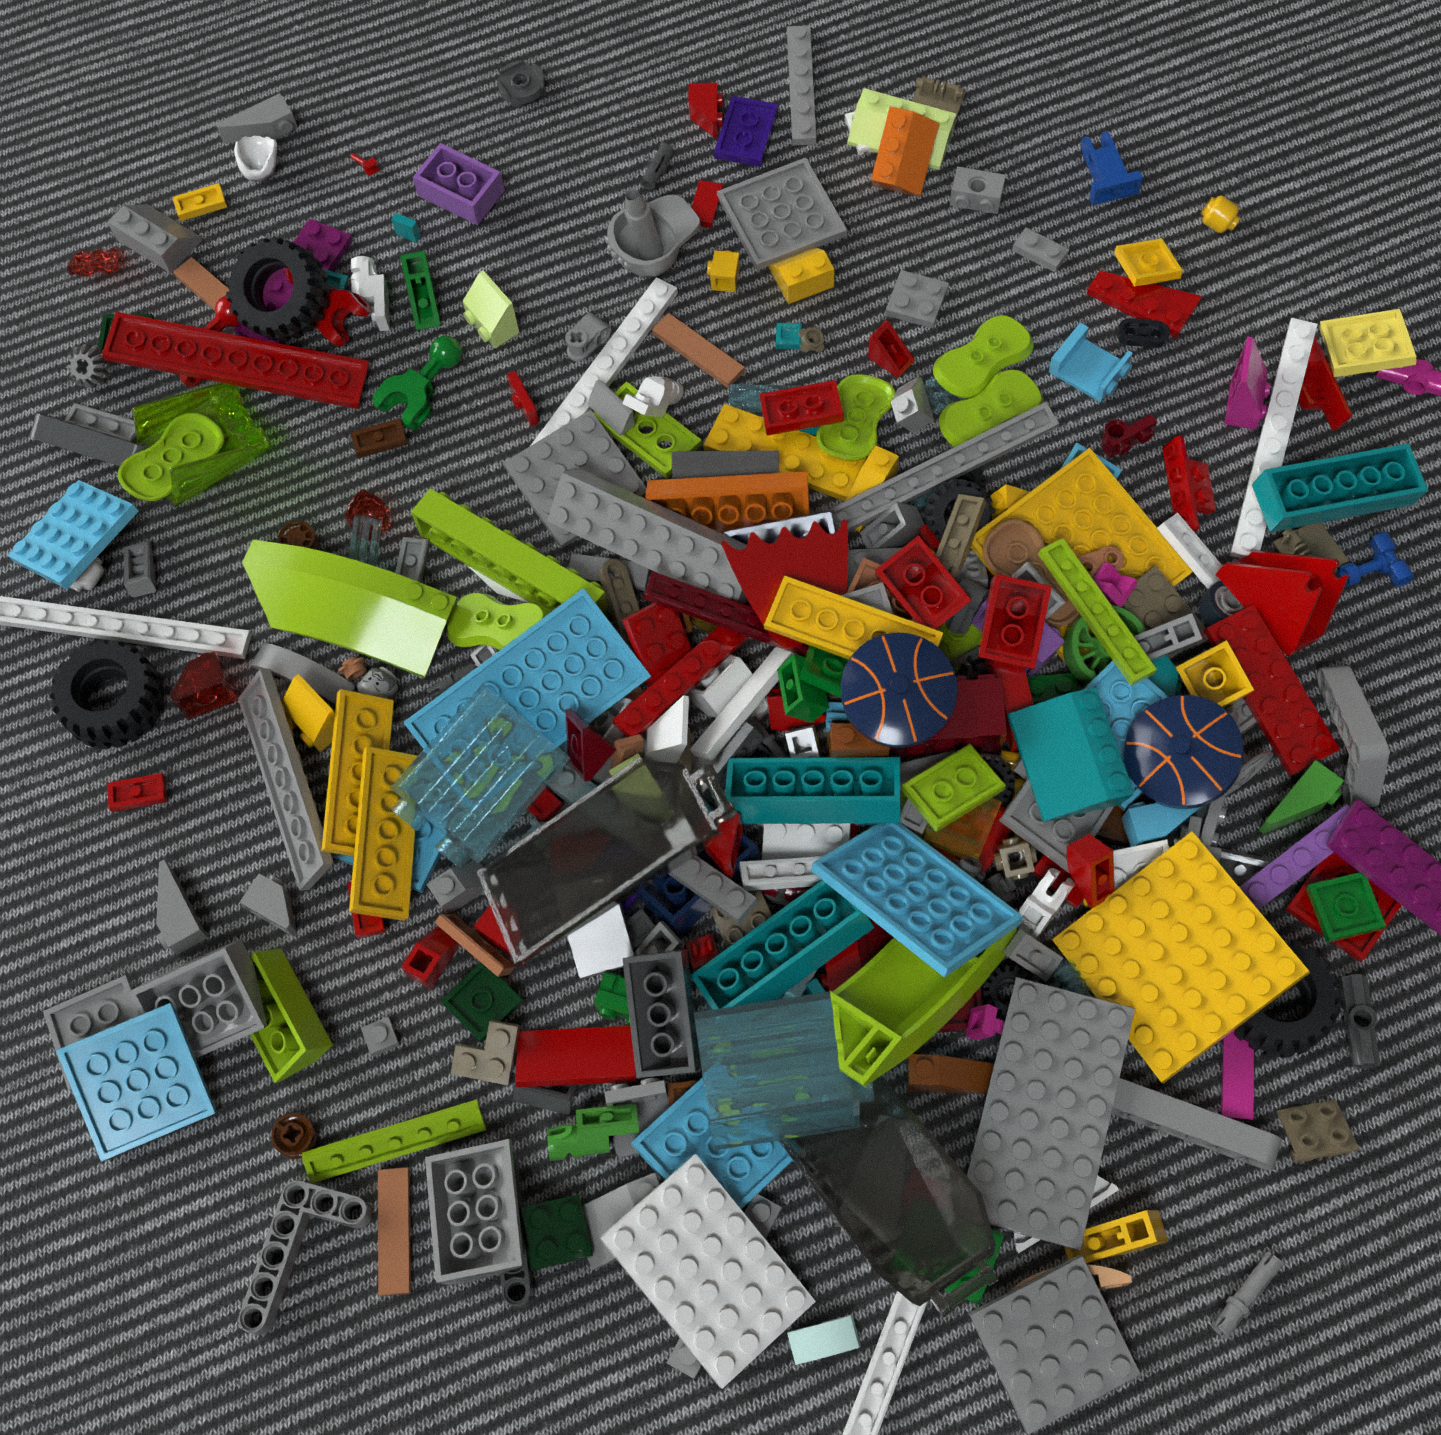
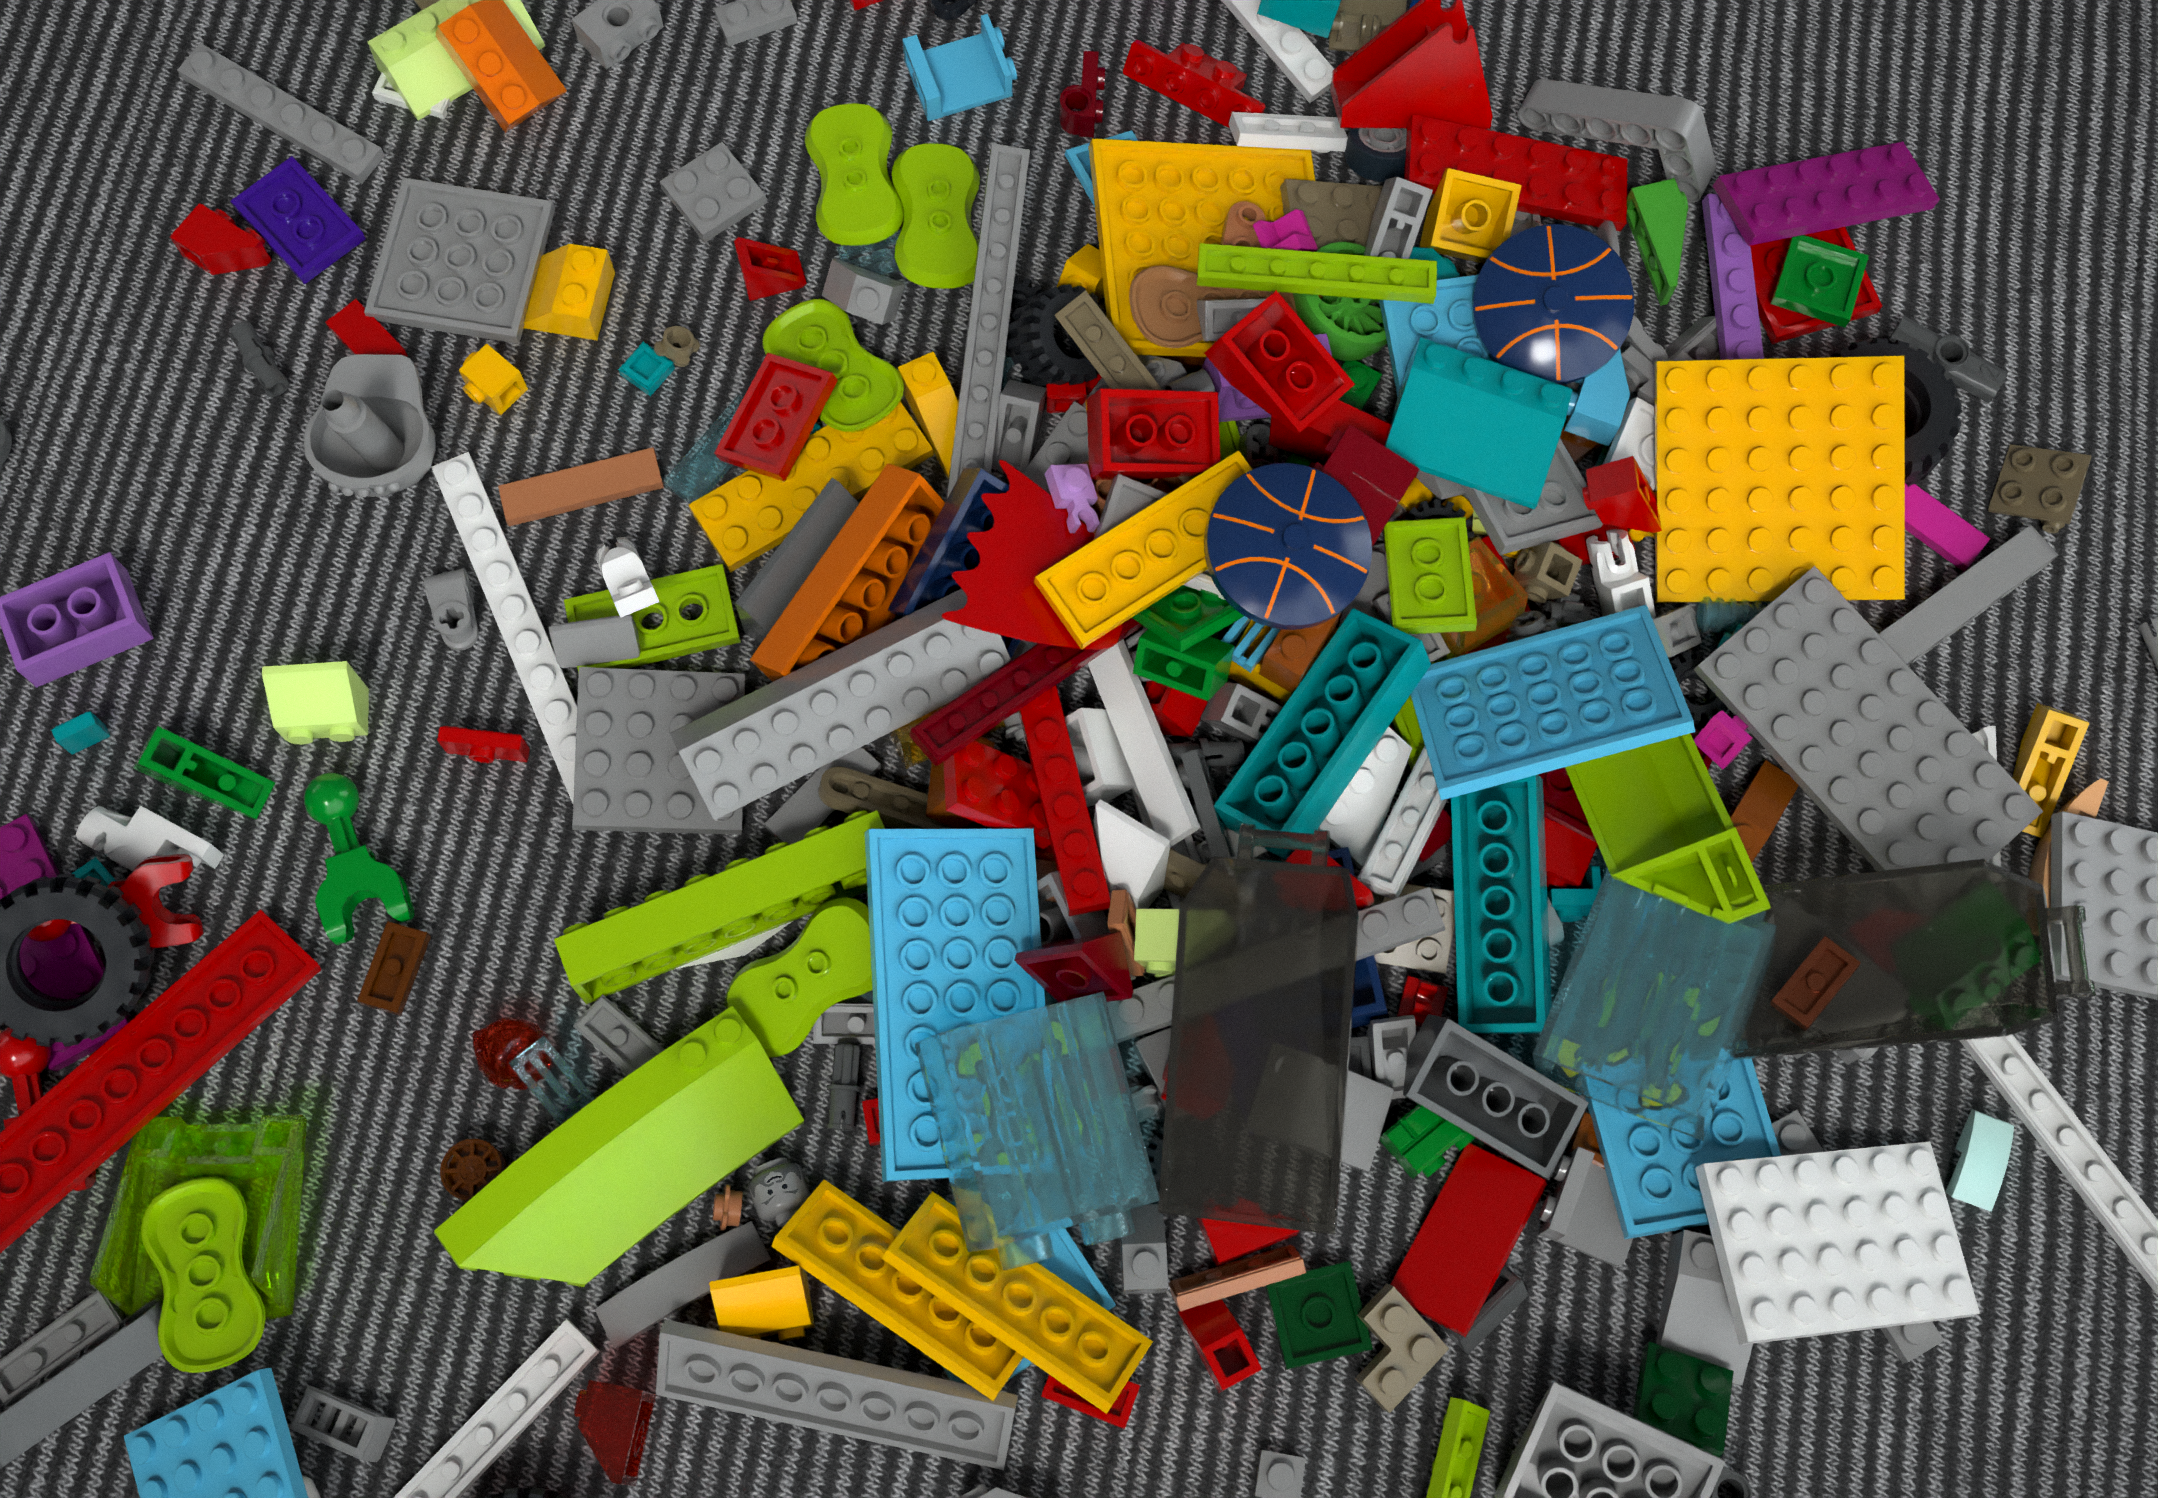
camera: 65 degrees left, 5 degrees up
bright green plate [547,1104,639,1161] -> none
none -> lavender plate [1045,464,1100,533]
none -> copper plate [1770,936,1861,1031]

